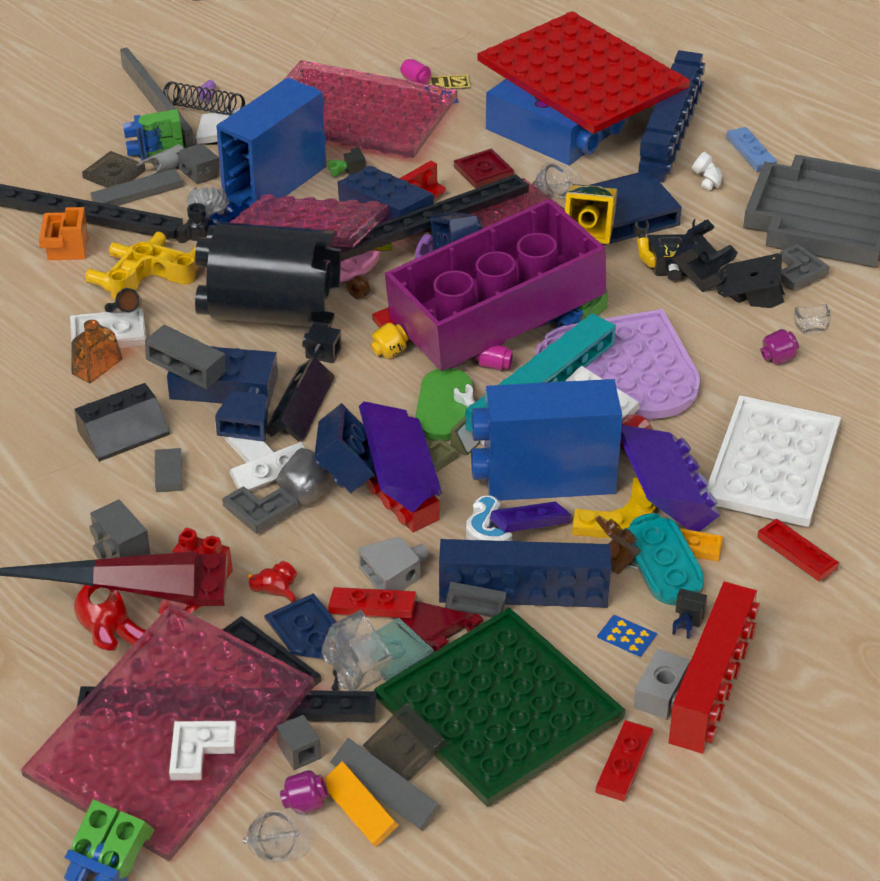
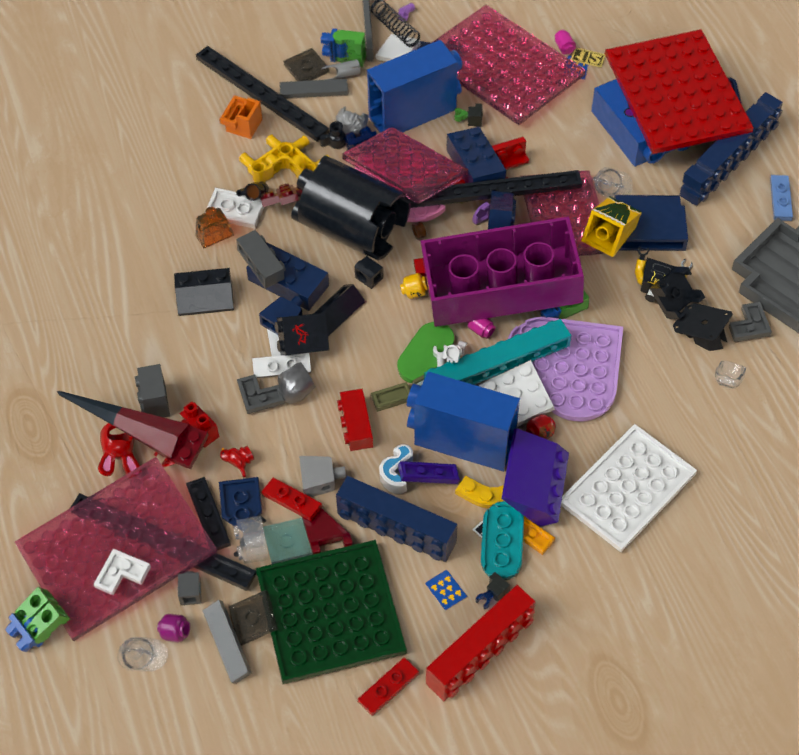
camera: 25 degrees right, 15 degrees up
dark grey tile [155,448,183,492] -> none
dark grey head [179,143,219,184] -> none
dark blue brick [314,403,375,493] -> none
light orange tile [324,761,399,847] -> none
dark purple slope [359,401,442,512] -> none
dark grey tile [445,582,506,617] -> none
dark red tile [454,148,514,189] -> none
reddish brown bracket [595,516,641,574] -> none
light grey brick [634,649,691,720] -> none
white arm [691,151,722,191] -> none
red plate [757,518,839,582] -> none
magenta head [760,329,799,366] -> none
none -> dark red plate [260,183,302,207]
none -> black panel [275,313,329,356]
none -> white piece [442,341,467,363]

